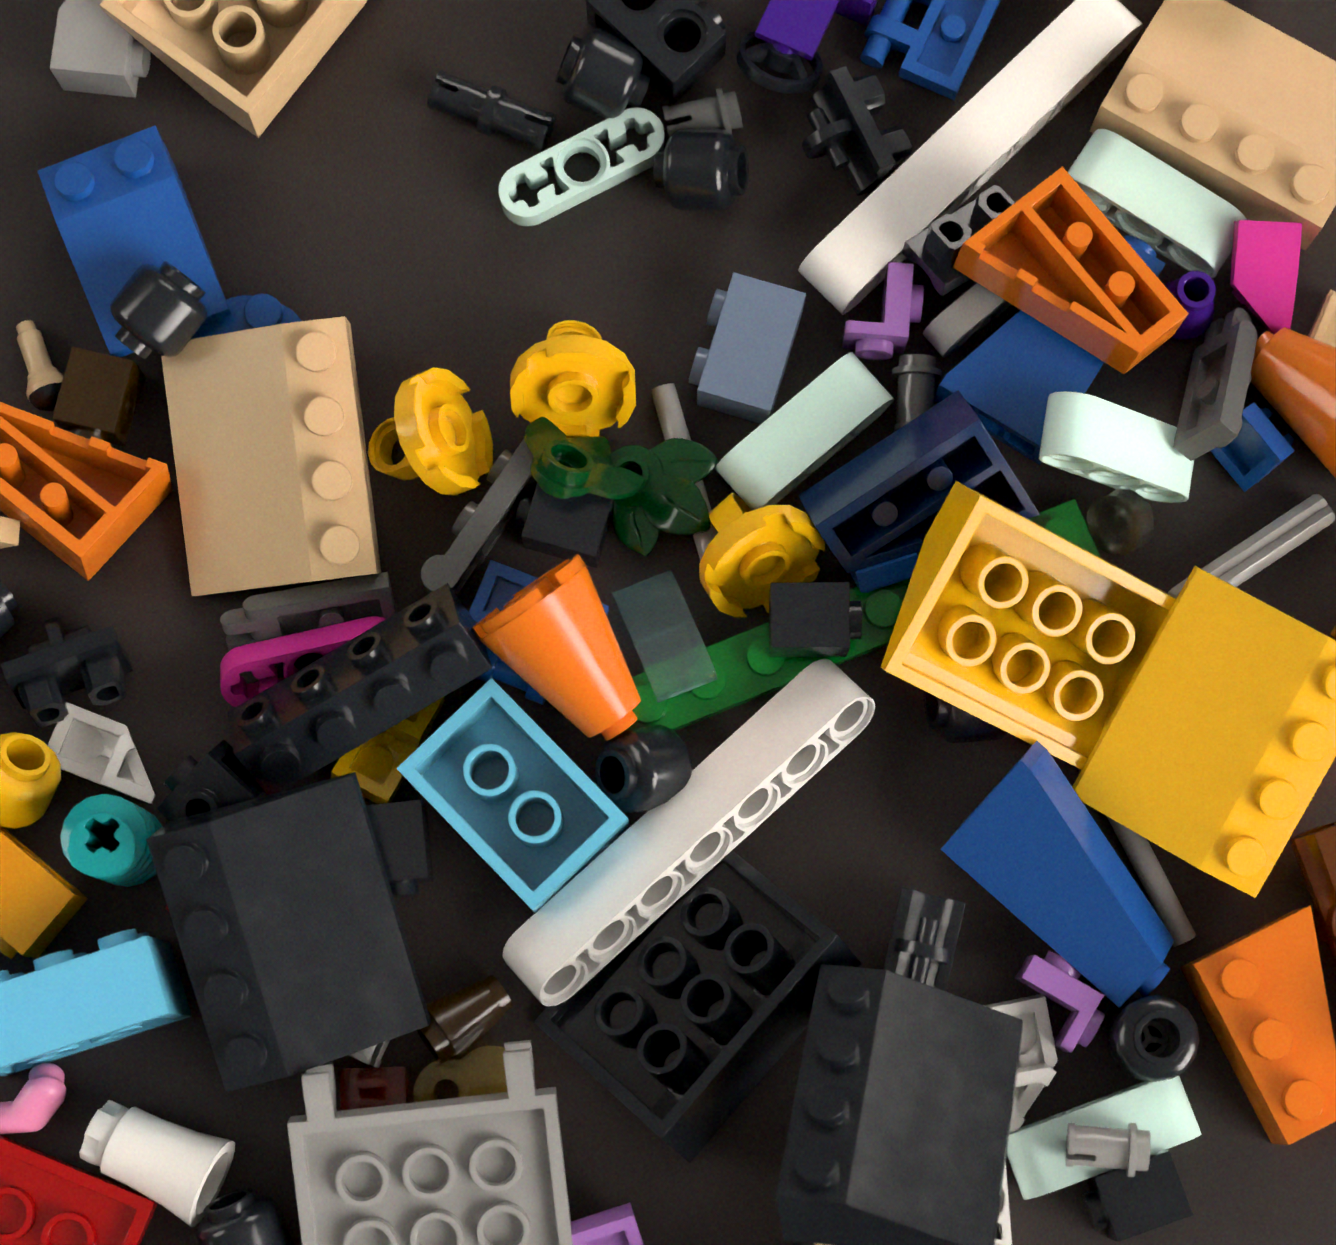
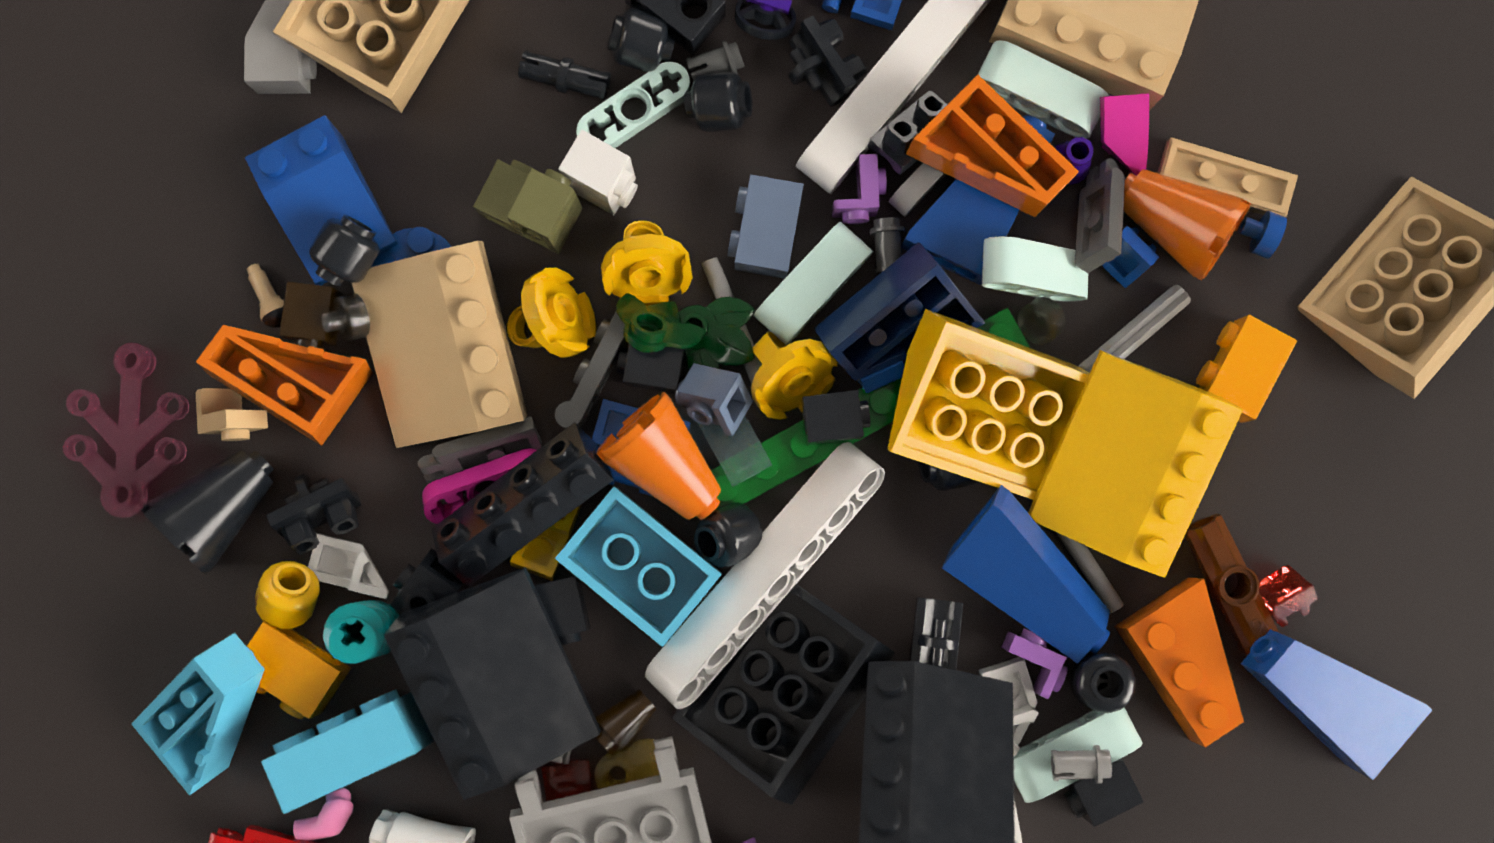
camera: 10 degrees left, 5 degrees up
none -> clear smoke tile [322,293,370,341]
none -> olive brick [473,159,583,255]
none -> white brick [558,130,638,215]
none -> sand blue brick [675,363,753,437]

